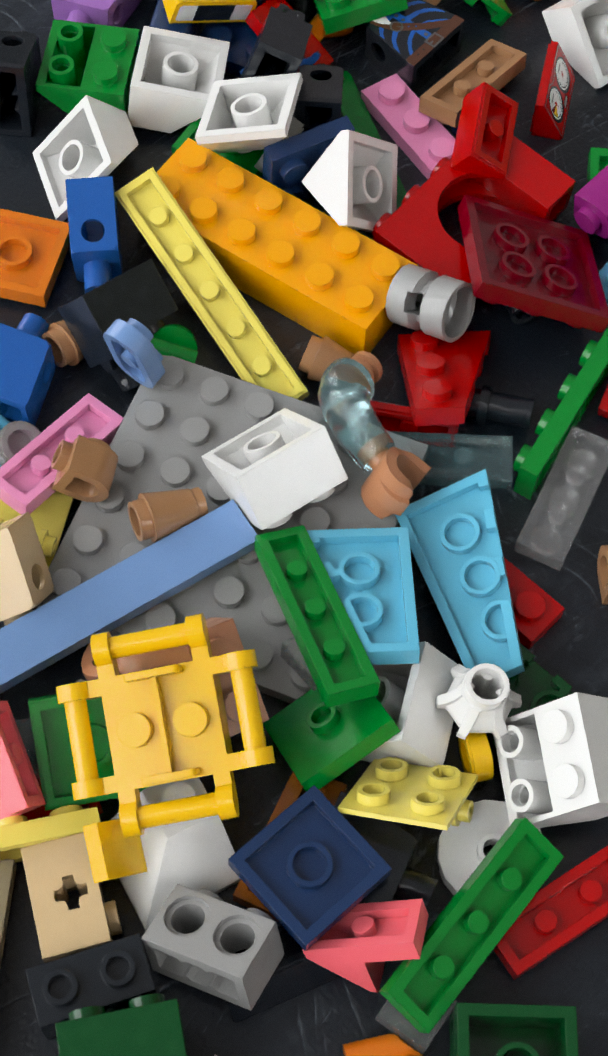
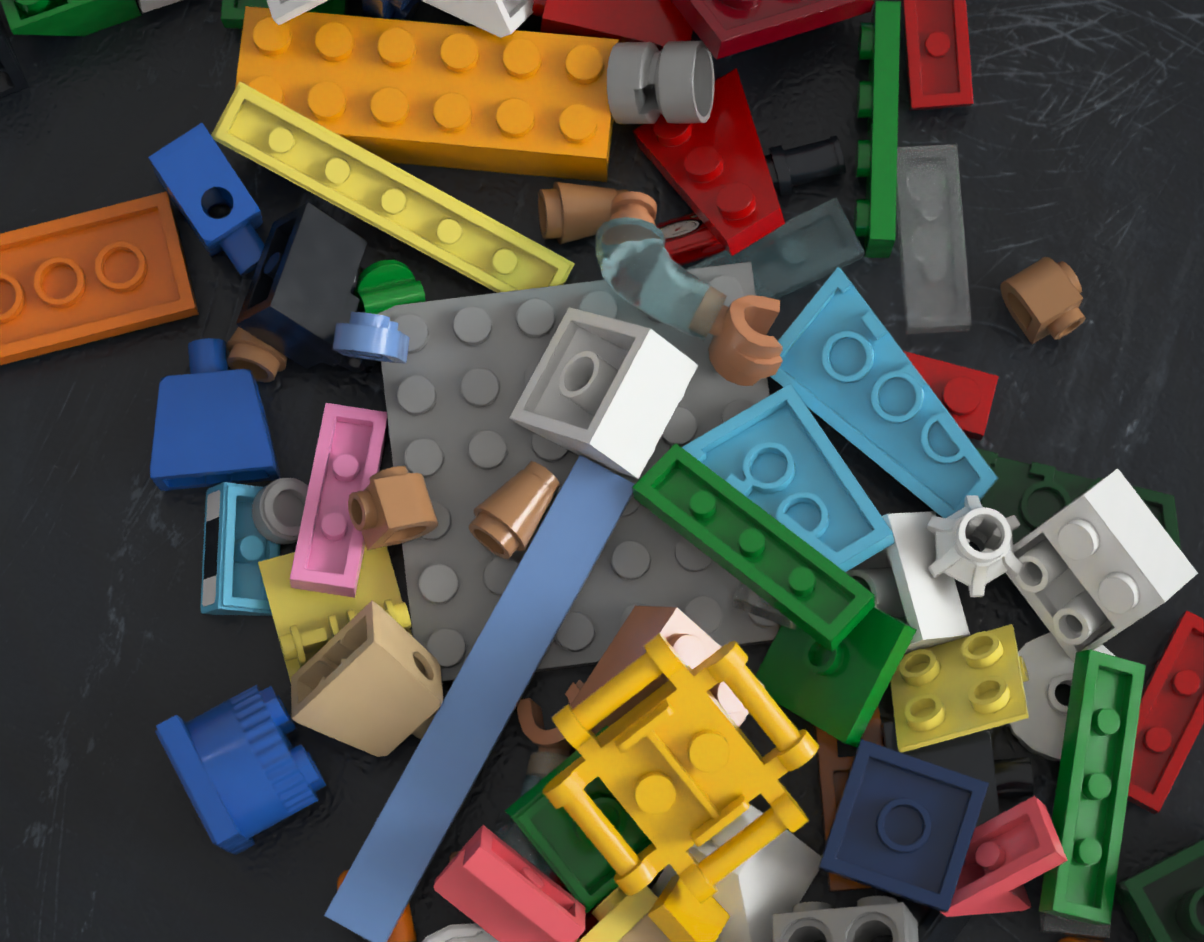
camera: 25 degrees left, 15 degrees up
white slope [32,95,139,222] -> none
yellow tile [458,733,494,783] -> none

